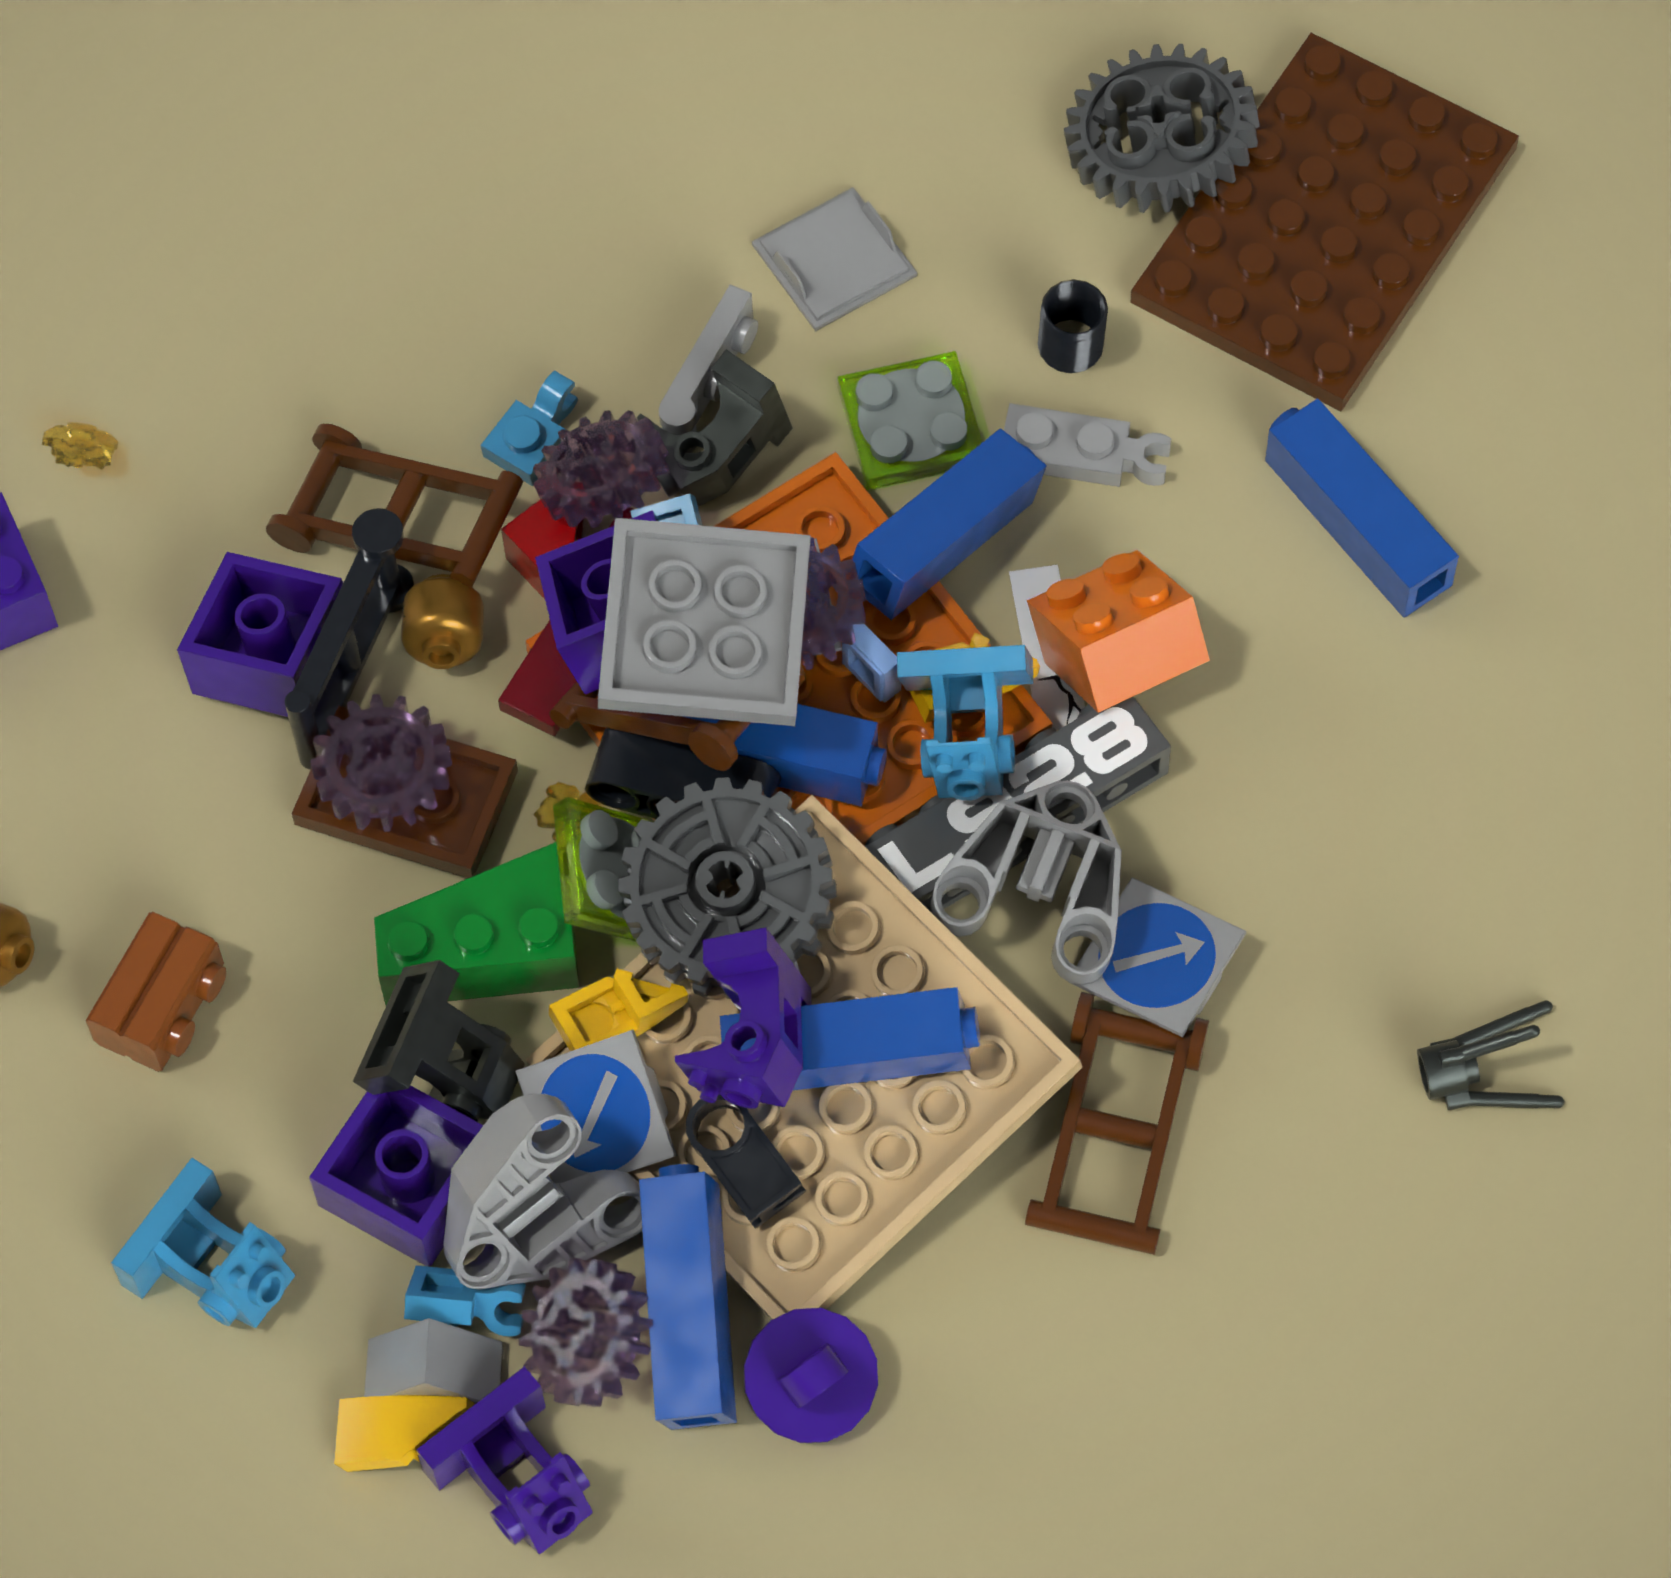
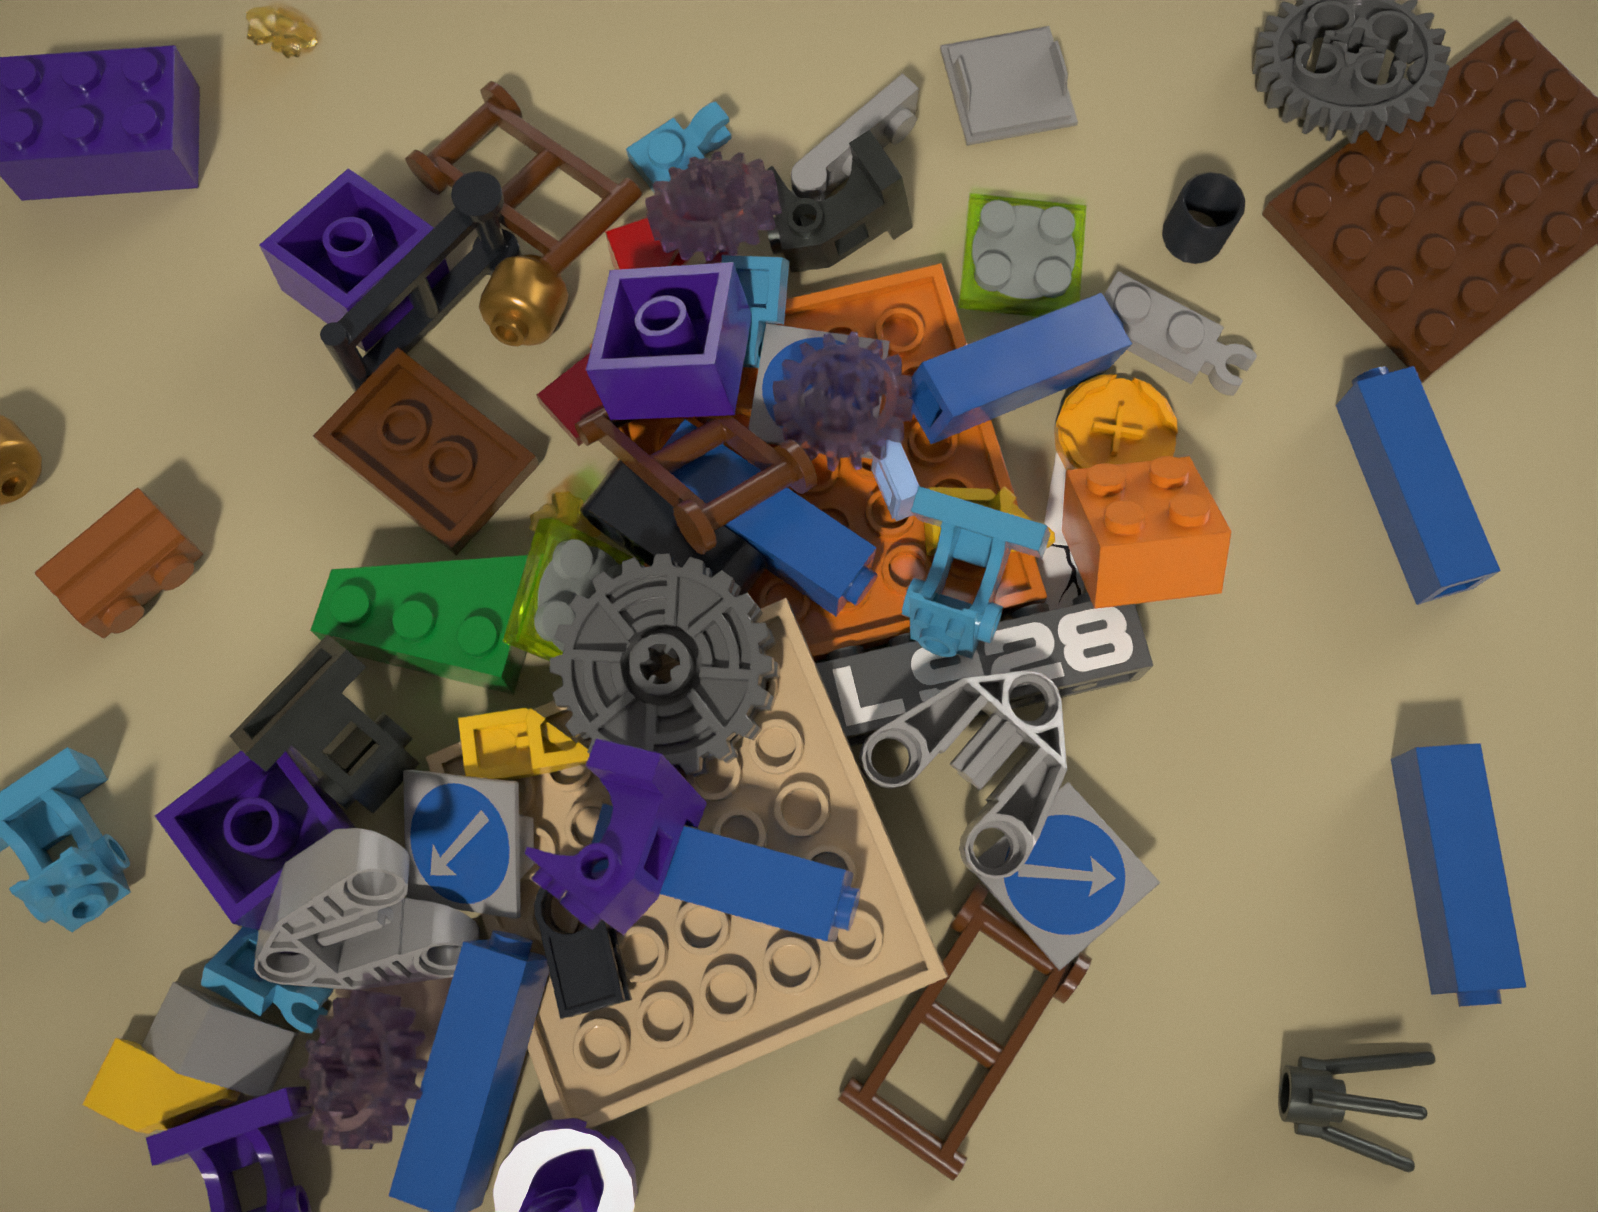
camera: 15 degrees right, 10 degrees up
clear purple gear [310,694,452,832] -> none
light grey plate [598,518,811,726] -> none
none -> light orange tile [1054,375,1178,470]
none -> blue brick [1391,743,1527,1007]

